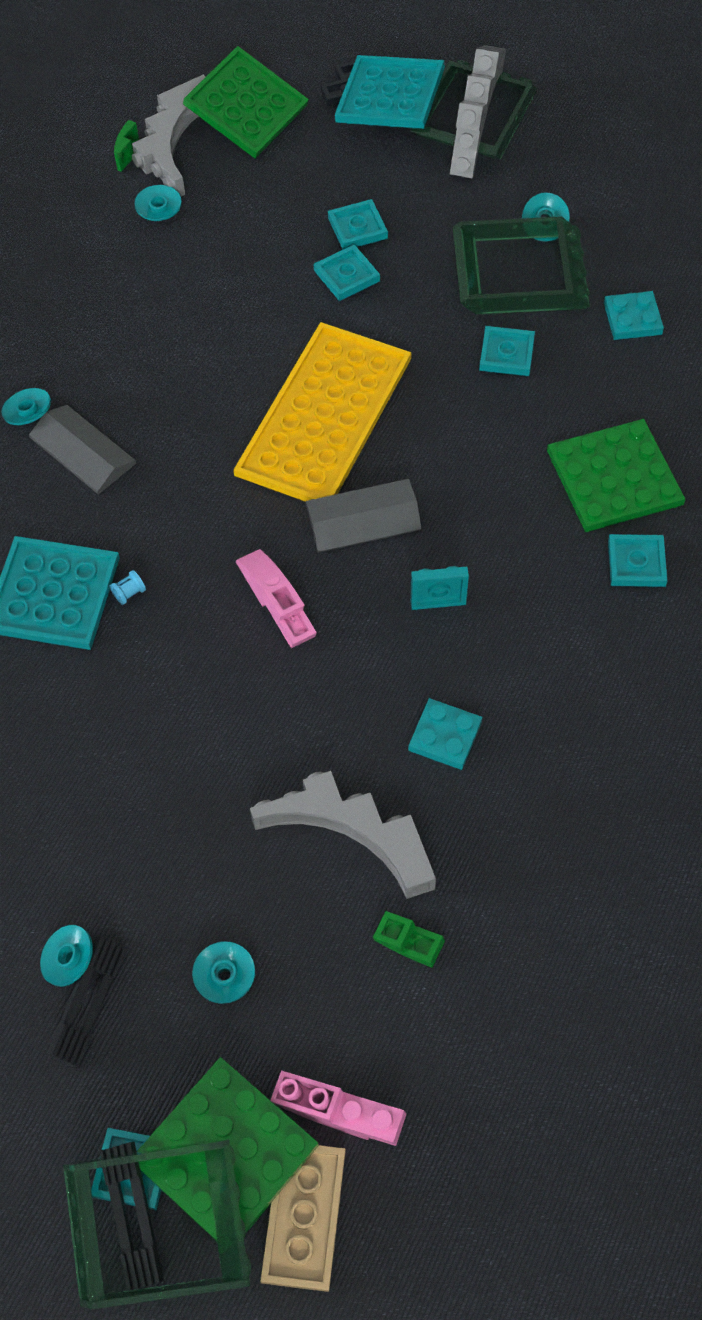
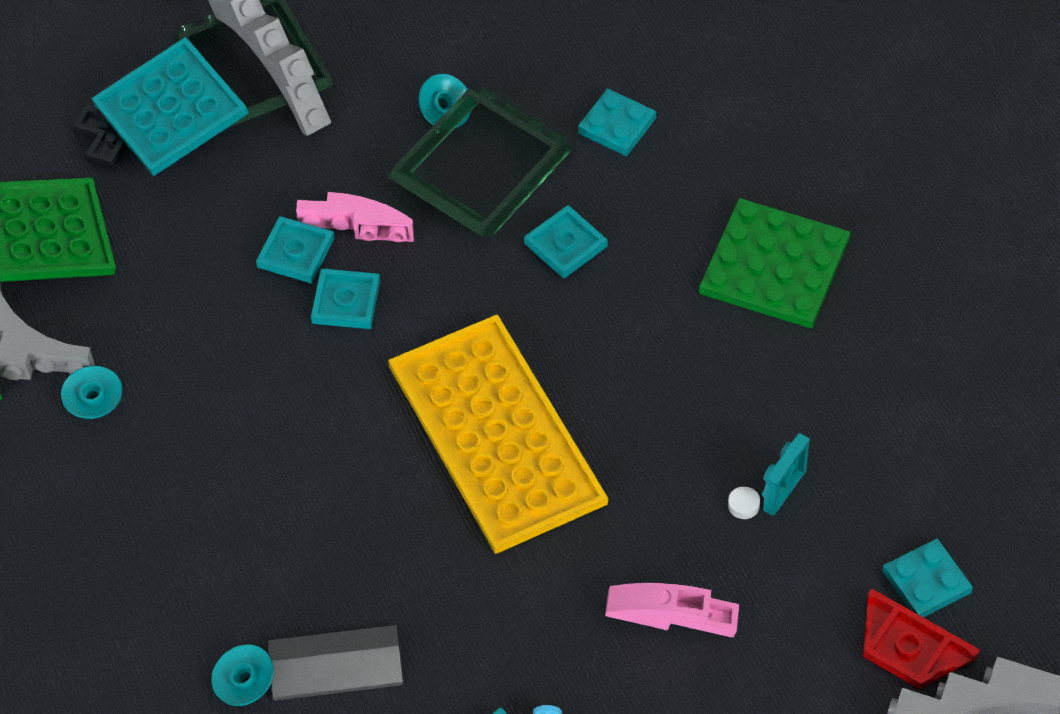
camera: 50 degrees left, 5 degrees down
dark grey slope [306,479,421,553] -> none
teal plate [608,534,667,587] -> none
none -> bright pink slope [296,192,414,242]
none -> white tile [728,487,760,519]
none -> red wing [863,588,980,689]

